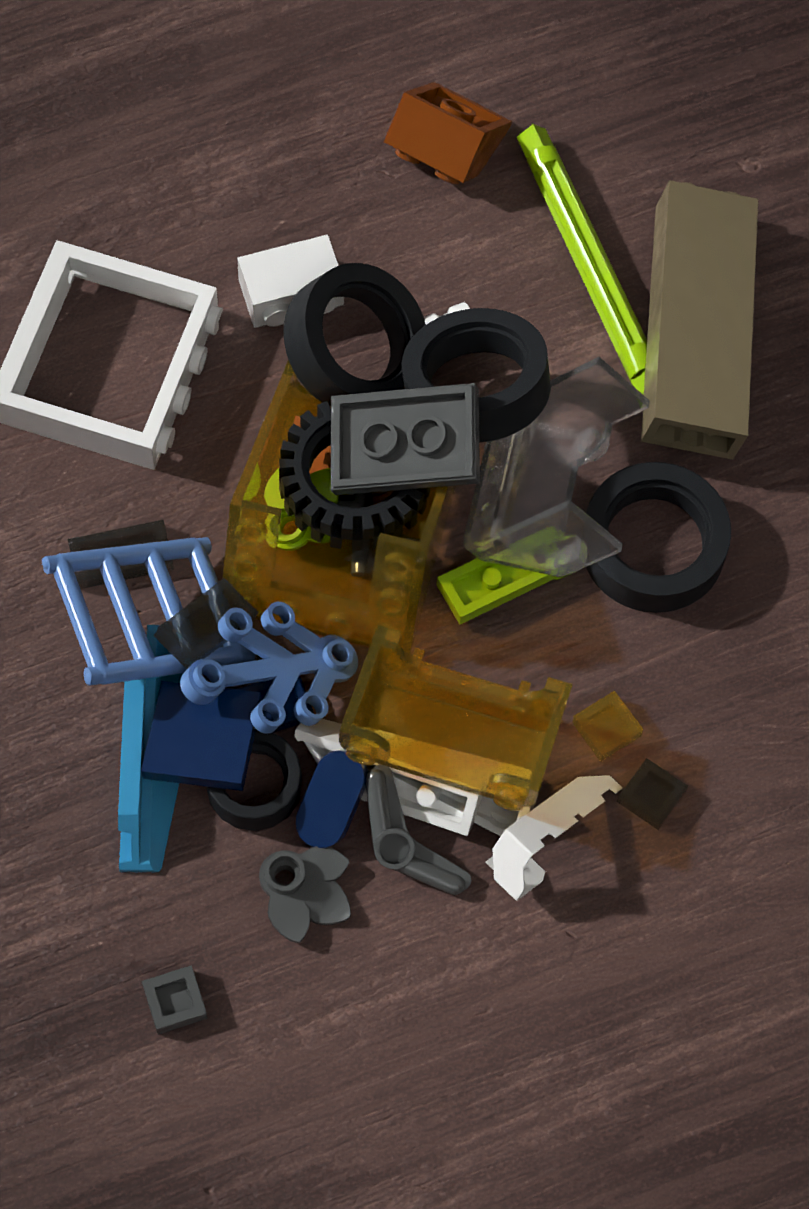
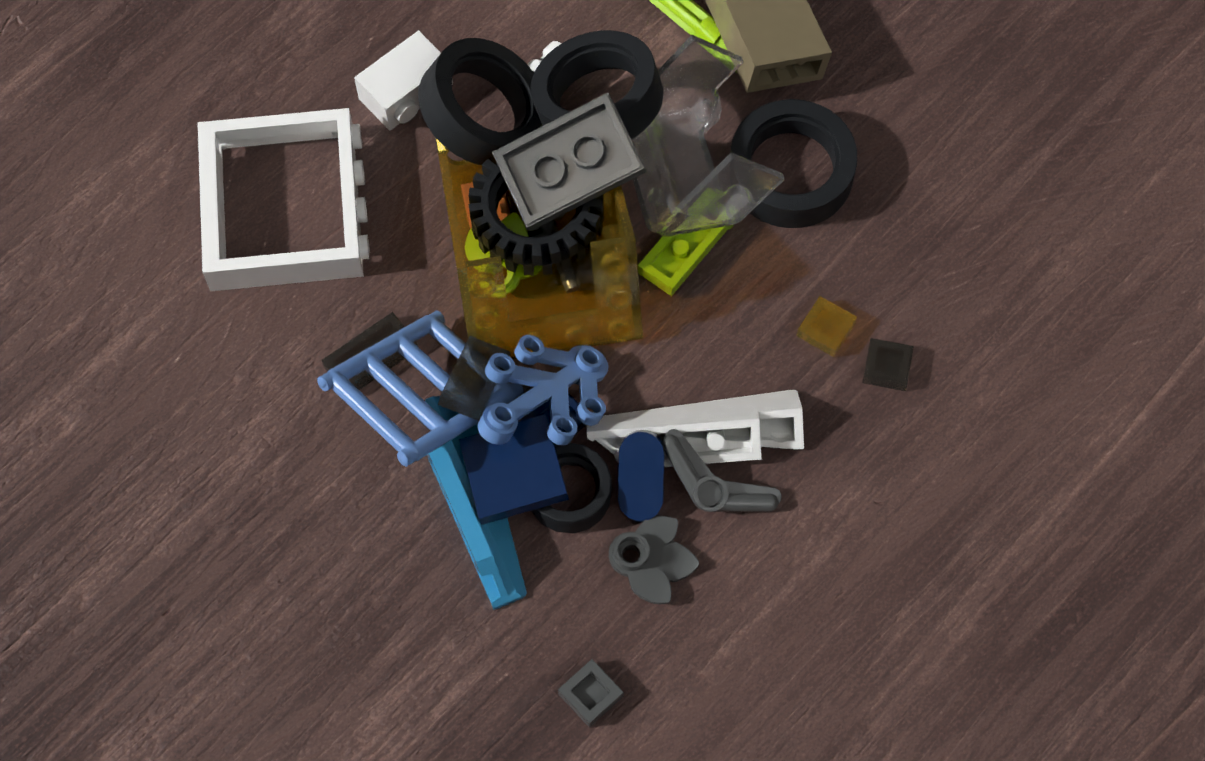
camera: 20 degrees left, 0 degrees up
clear yellow windscreen [339,625,573,811] -> none
white piece [486,775,622,901] -> none

